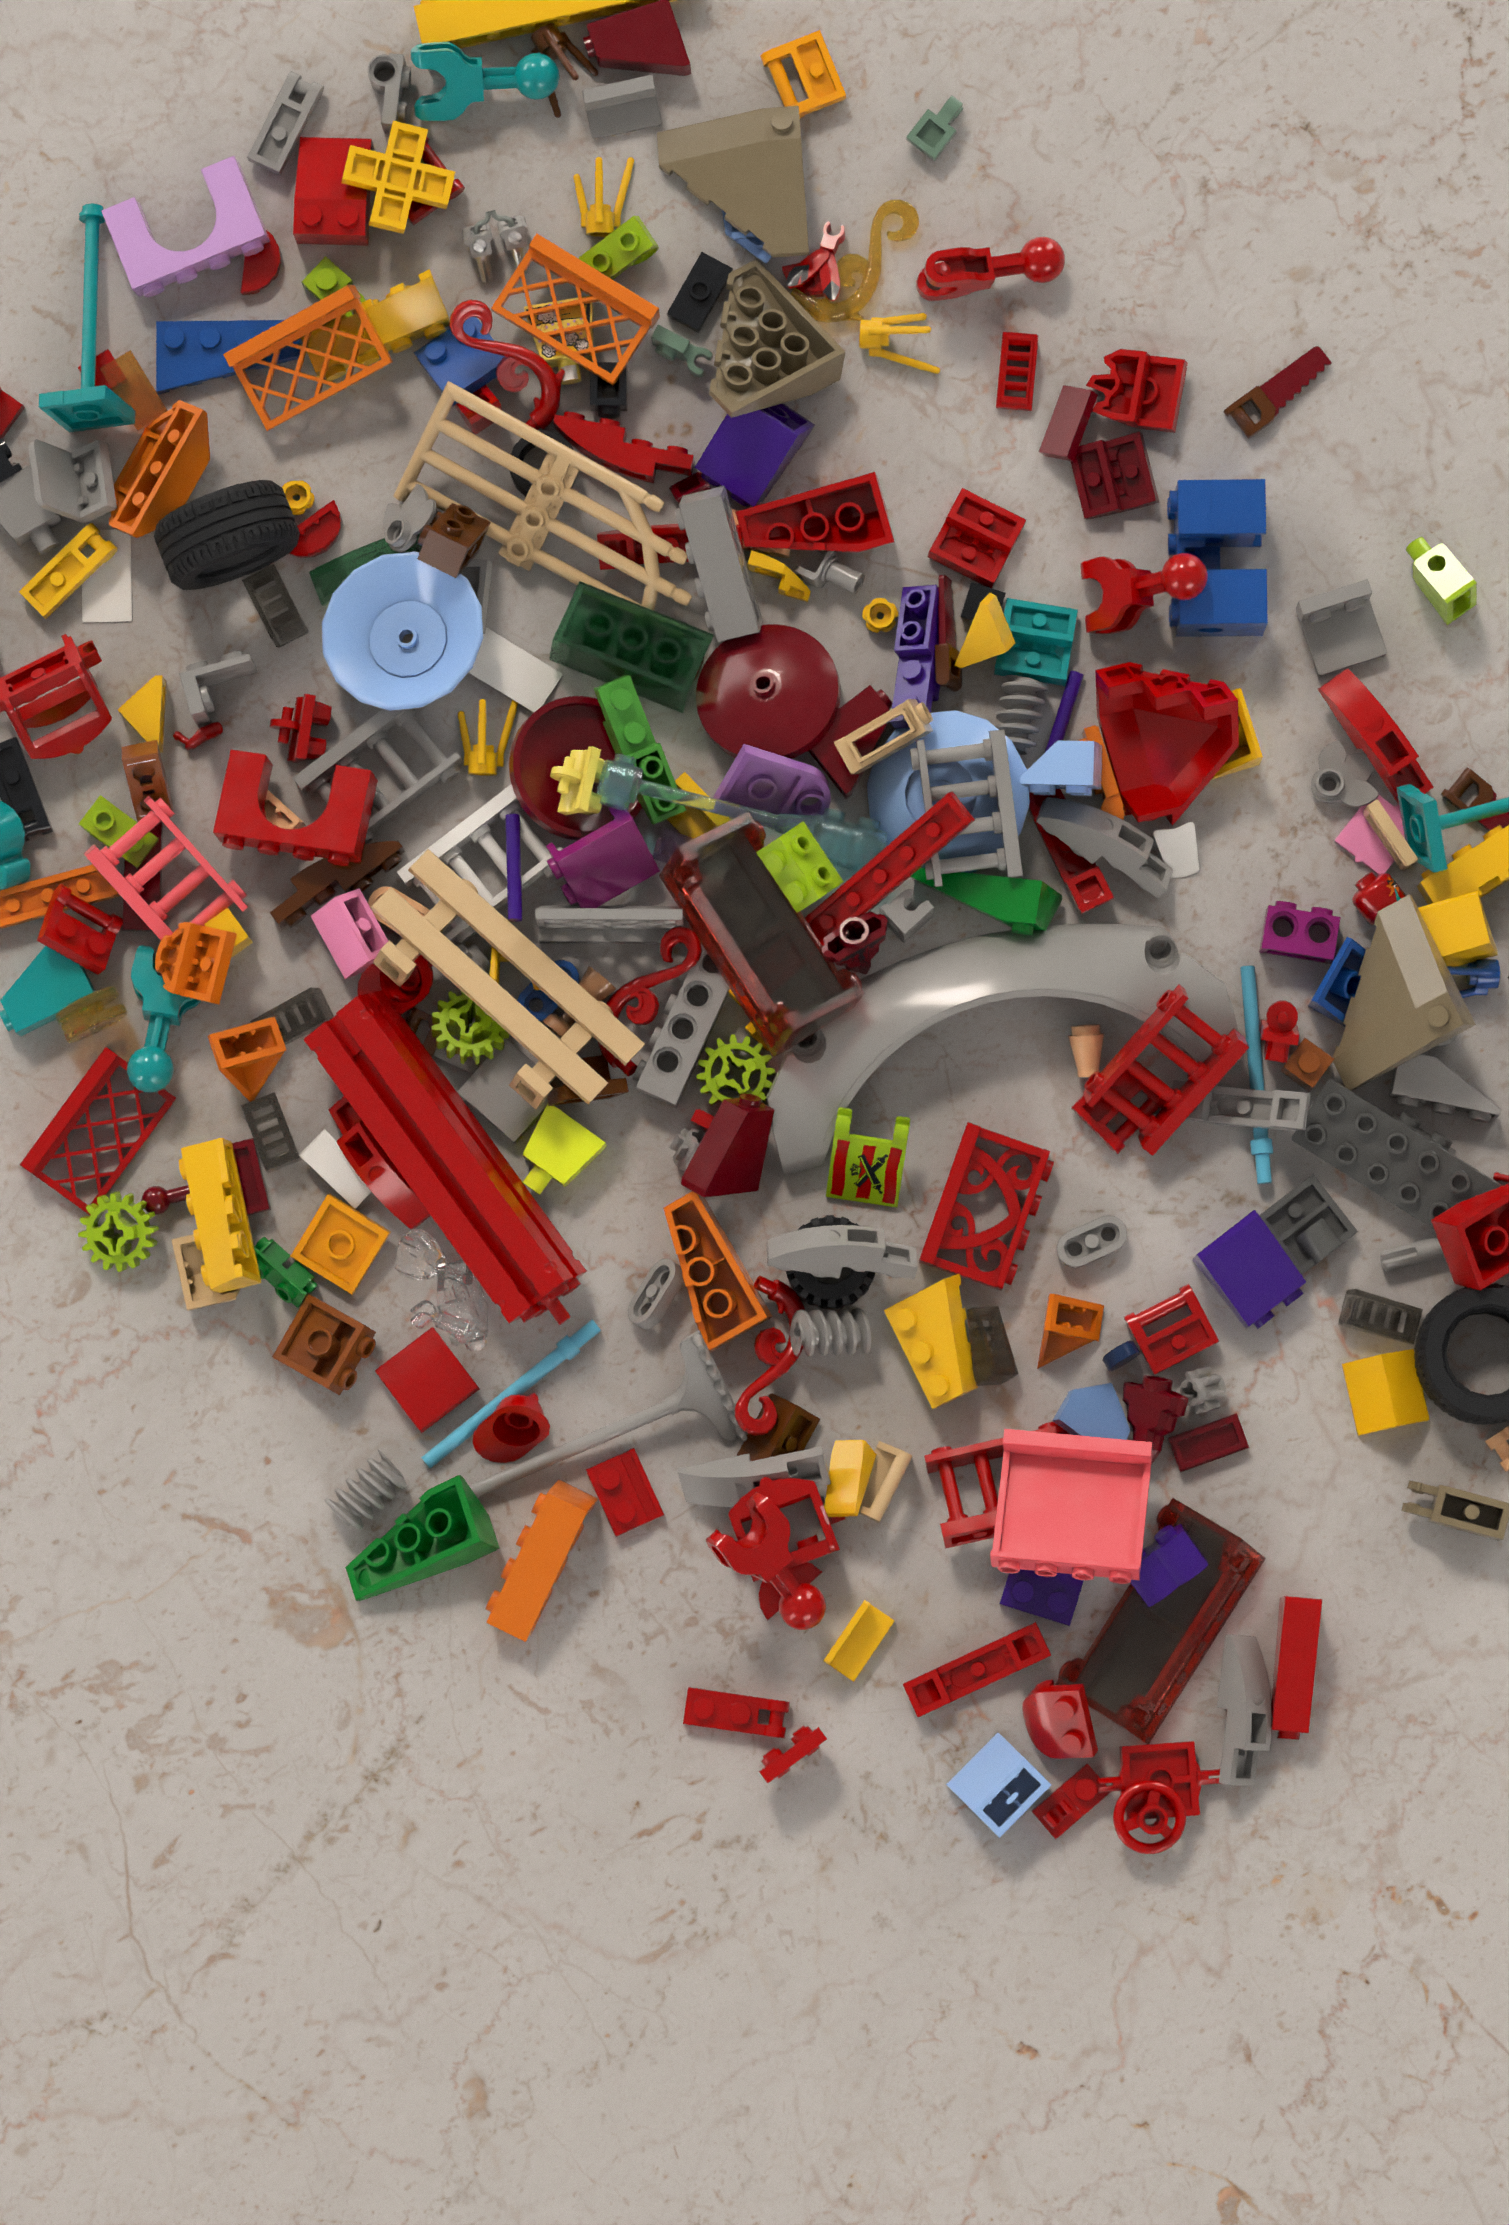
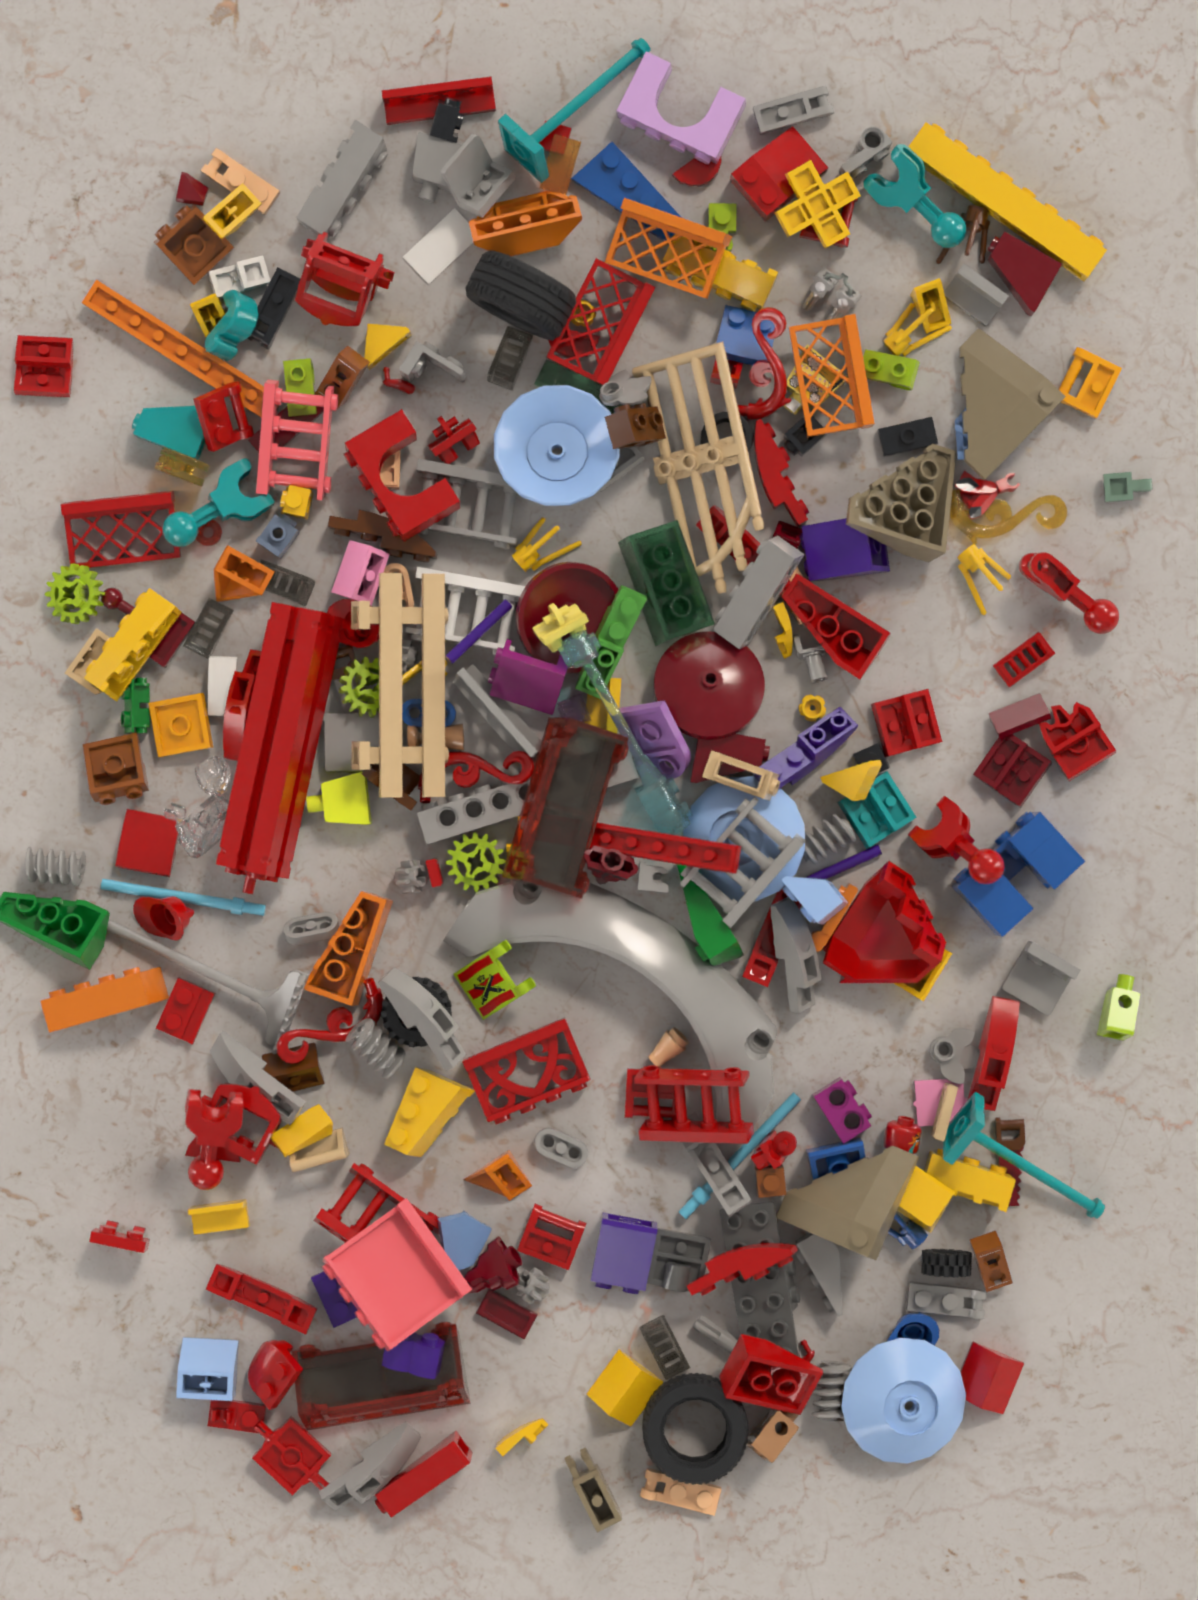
camera: 35 degrees right, 5 degrees up
yellow plate [19,523,118,619] -> none
orange slope [155,922,237,1005] -> none
white sticker [469,627,563,712] -> none
sand green plate [651,324,713,377] -> none
dark red slope [681,1094,775,1198] -> none
red plate [683,1687,790,1739] -> none
lime brick [756,821,844,913] -> none
piece [935,575,962,692] -> none
clear smoke slope [967,1306,1019,1386] -> none
dark blue tile [1102,1341,1140,1372] -> none
red piece [1113,1780,1186,1854] -> none
white sticker [1153,822,1200,878] -> none
piece [1223,346,1332,439] -> none
none -> clear red plate [196,520,222,546]
none -> sand blue brick [256,514,300,559]
none -> yellow slope [495,1418,548,1456]
none -> red fence [546,258,656,387]
none -> red slope [687,1243,798,1296]
none -> yellow slope [910,278,952,334]

